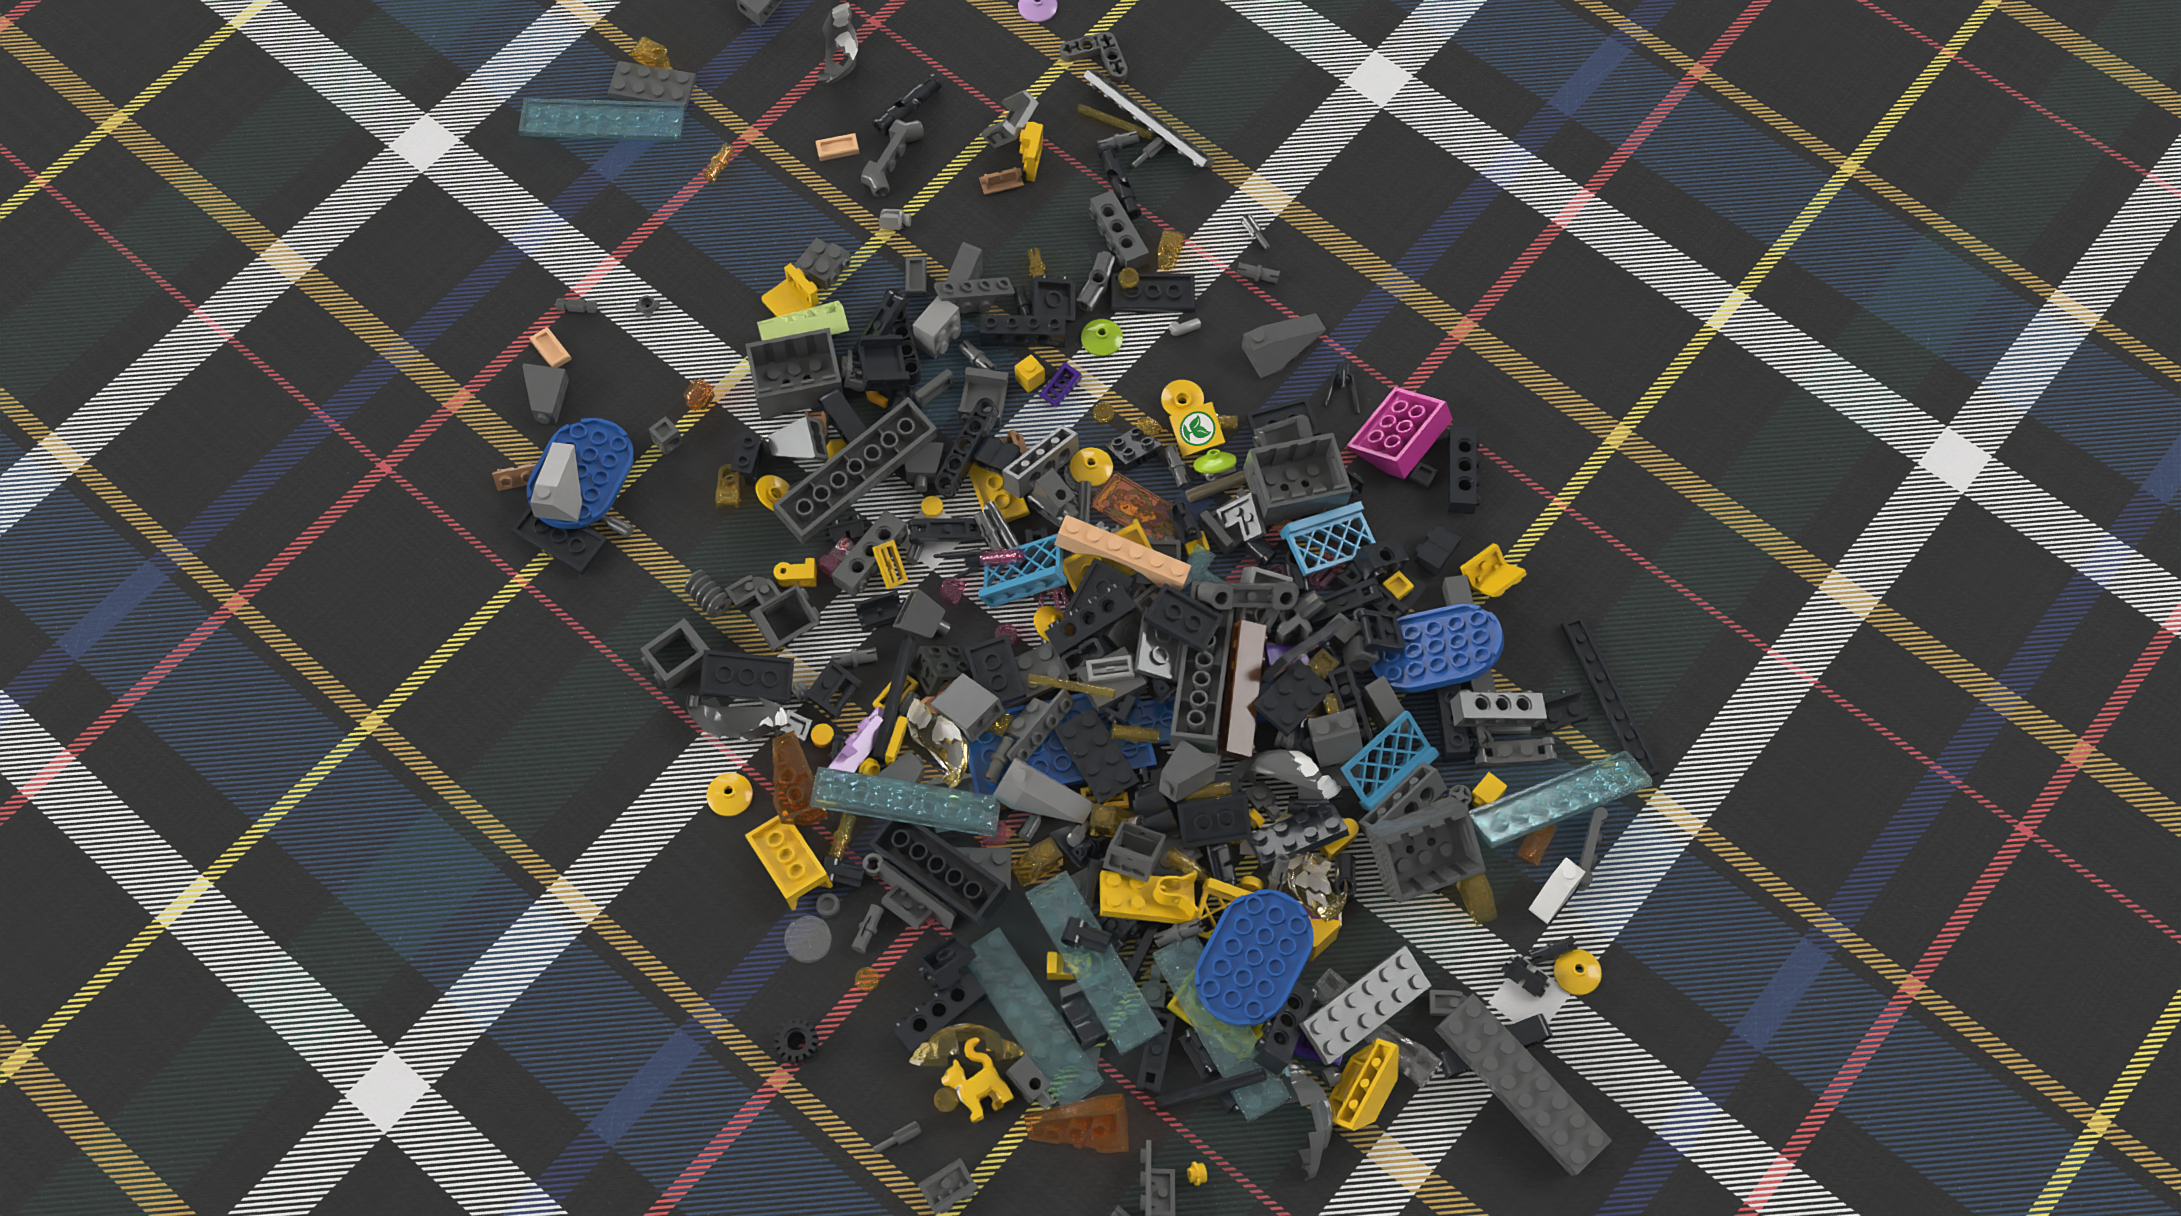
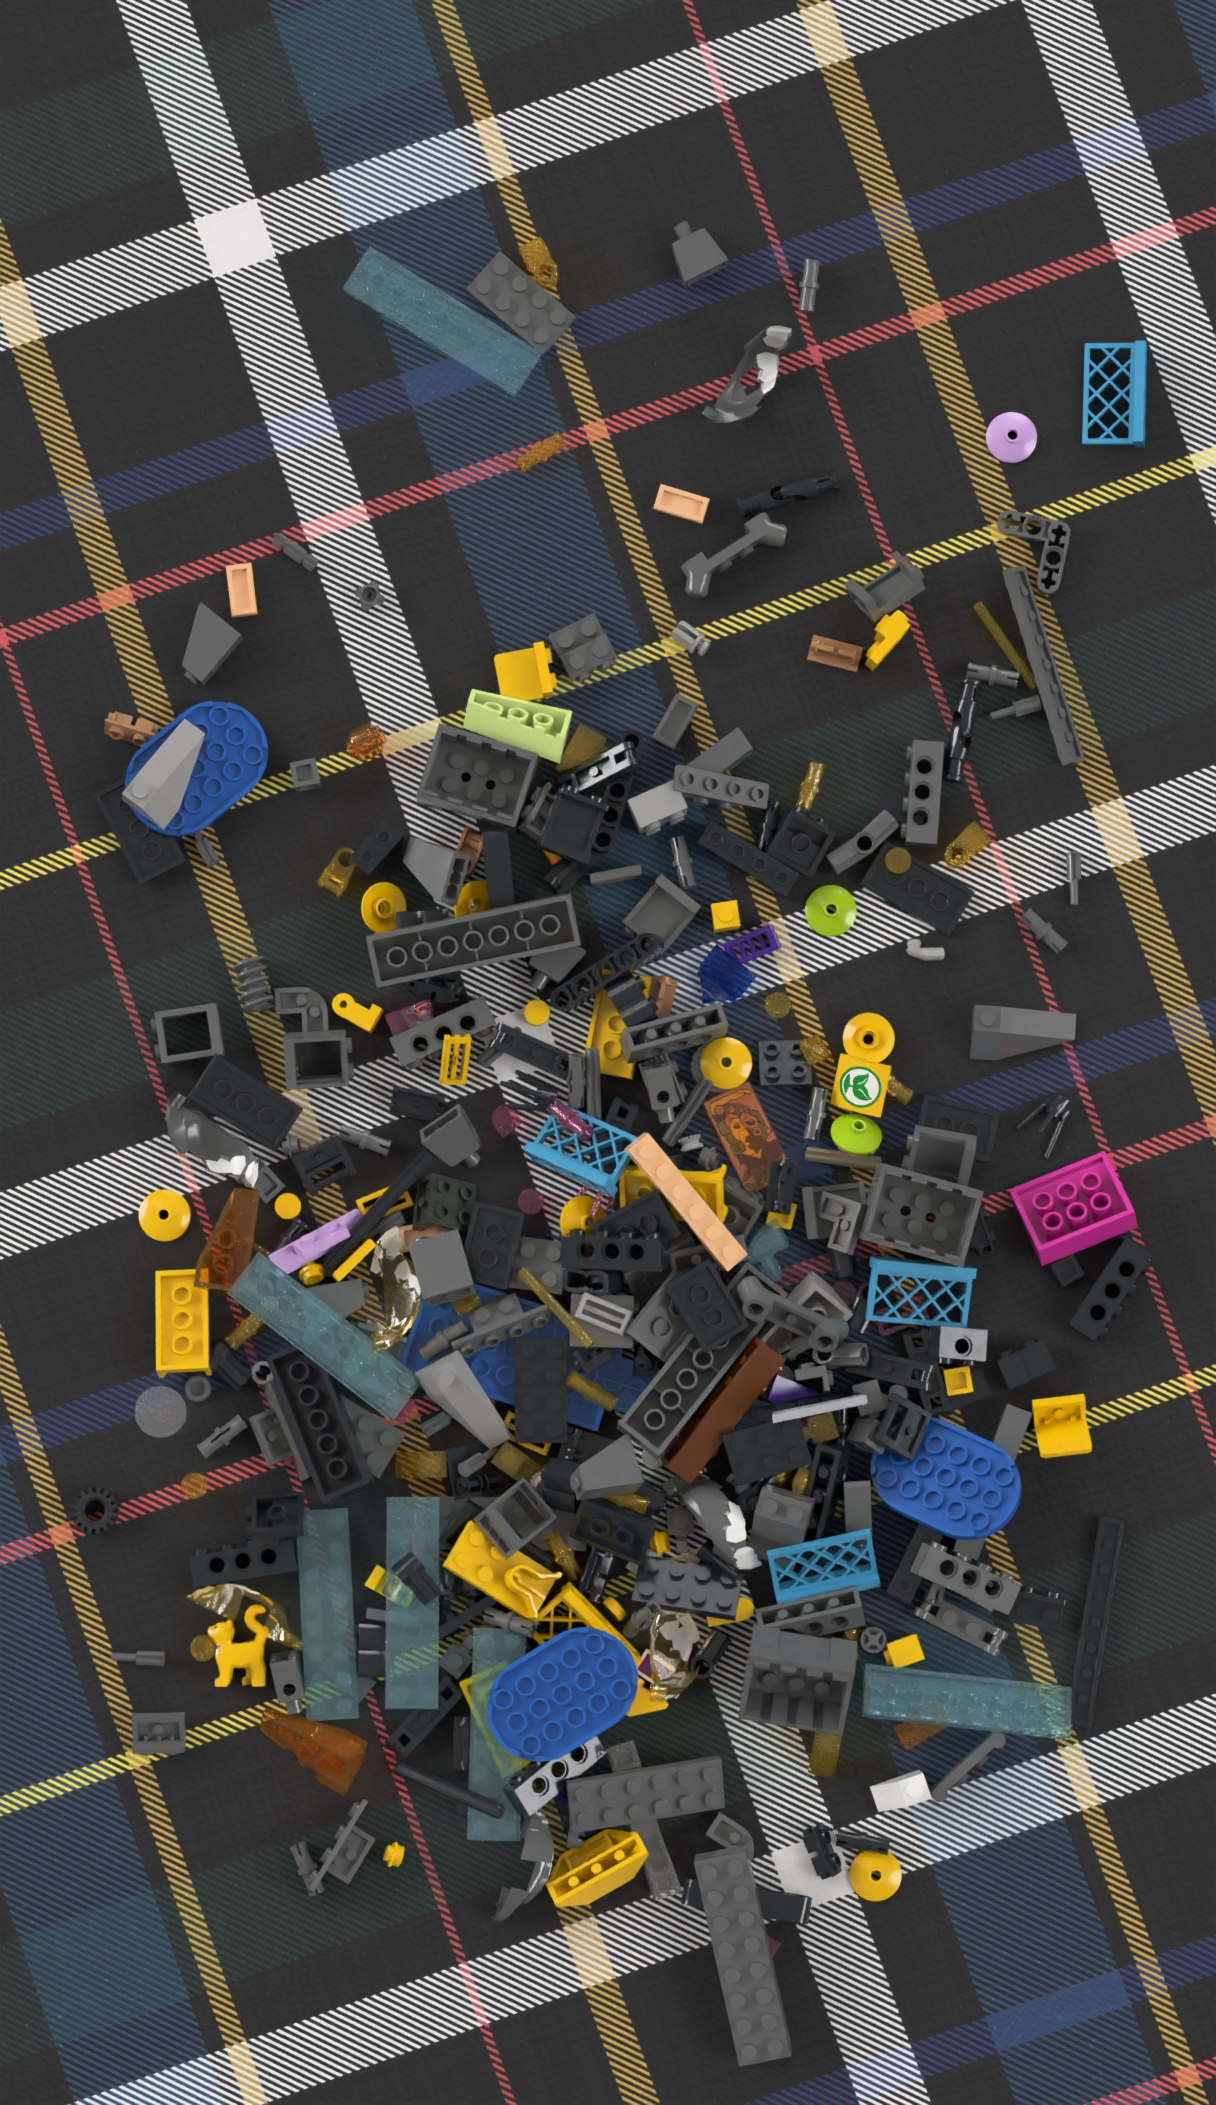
camera: 30 degrees right, 20 degrees up
none -> clear yellow slope [555,724,609,774]
none -> clear blue slope [697,944,757,1004]

